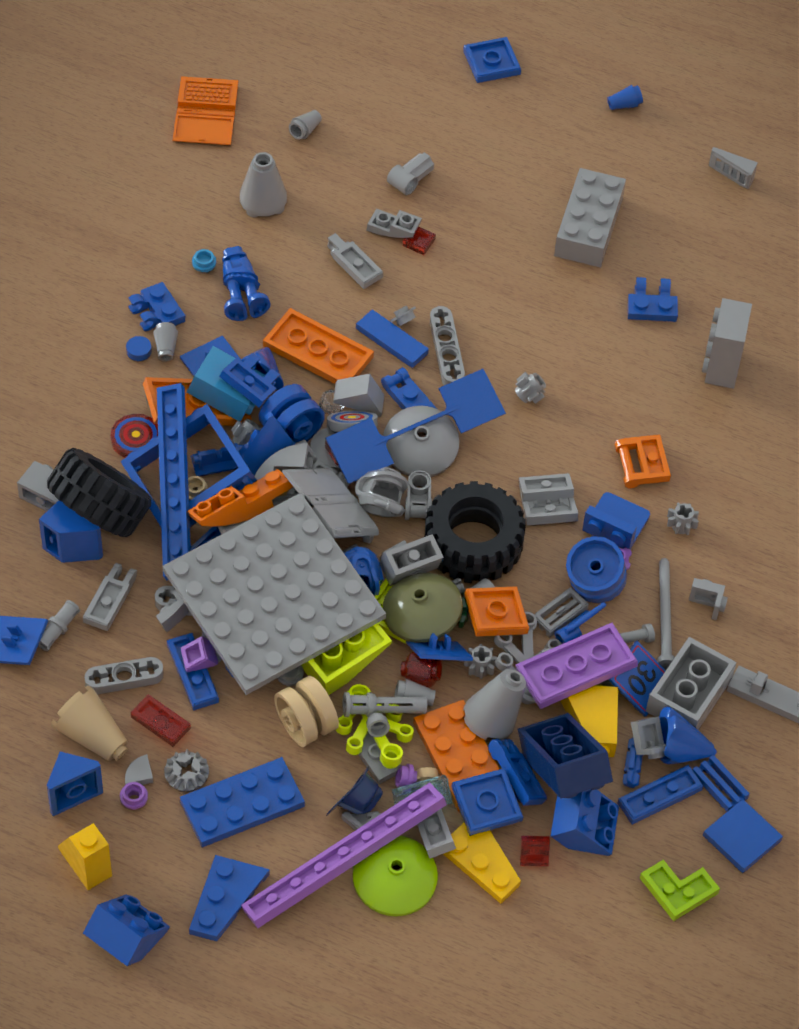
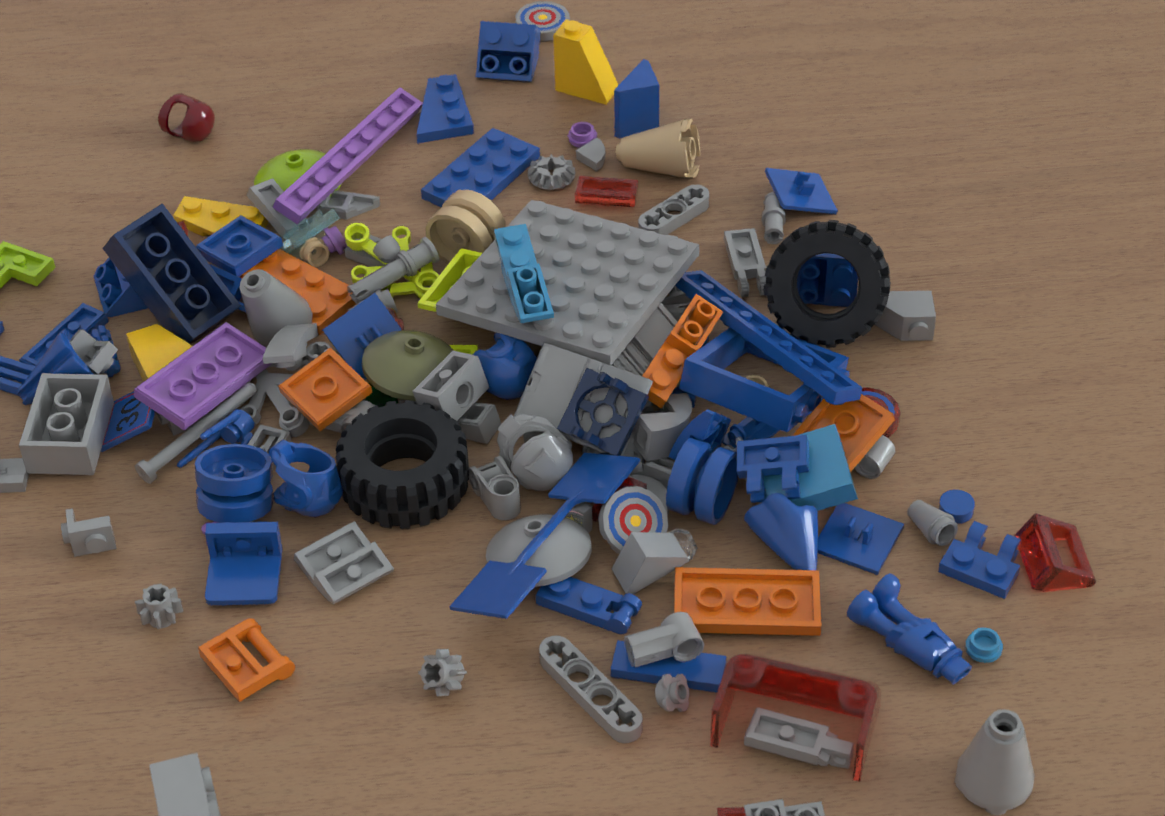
camera: 155 degrees right, 10 degrees down
dark blue piece [326,766,383,816] -> none
light grey bar [657,558,675,670] -> none
none -> dark red helmet [158,93,215,142]
none -> light grey slope [263,323,318,368]
none -> blue helmet [269,440,343,518]
none -> dark azure slope [494,224,554,324]
none -> tile [516,1,570,41]
none -> dark blue piece [557,368,649,456]
none -> light grey piece [624,612,704,667]
none -> clear red windscreen [710,654,881,782]
none -> clear red tile [1014,513,1096,592]

